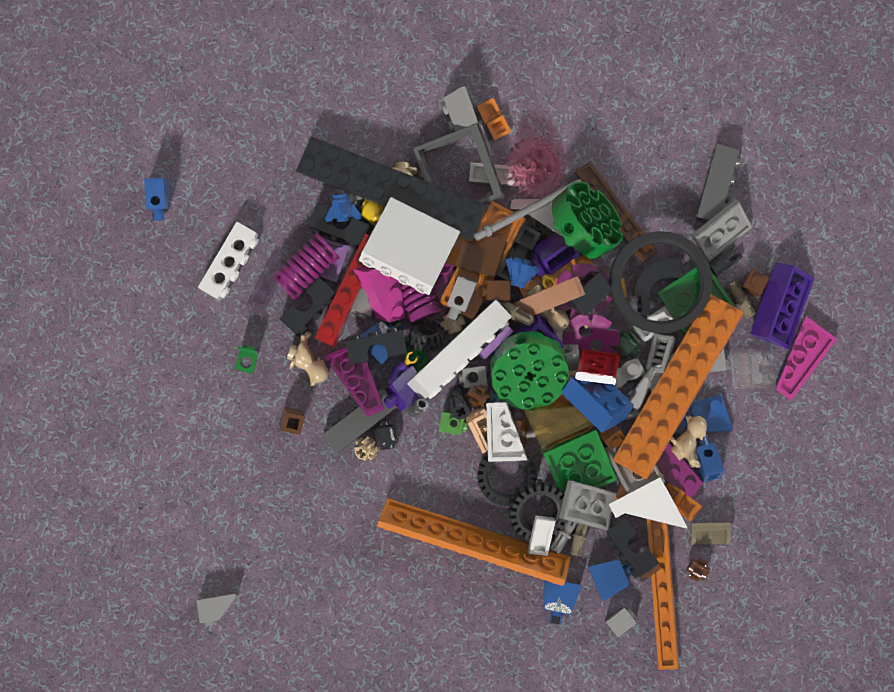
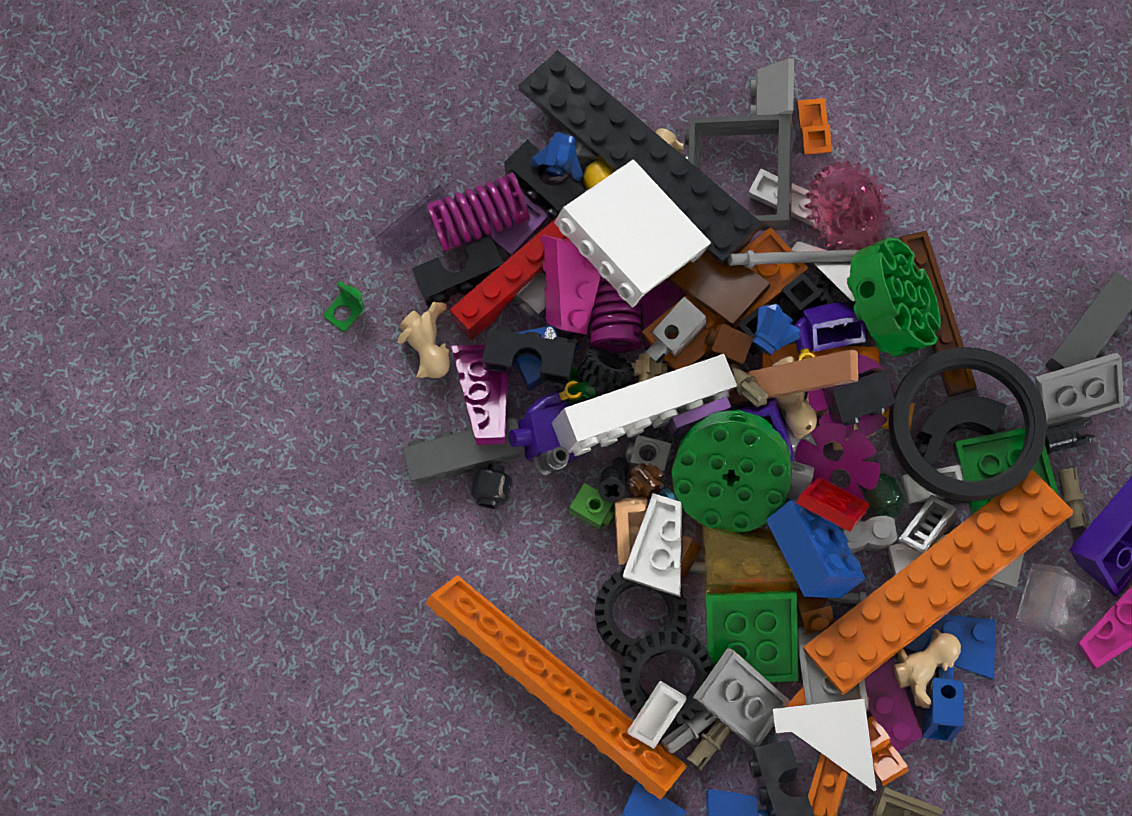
camera: 15 degrees right, 10 degrees down
blue torso [144,178,169,221] -> none
light grey slope [196,593,237,626] -> none
white brick [198,222,259,301] -> none
reddish brown brick [279,406,305,435] -> none
tan gear [354,436,379,461] -> none
light grey slope [628,368,654,410] -> none
reddish brown brick [741,269,769,297] -> none

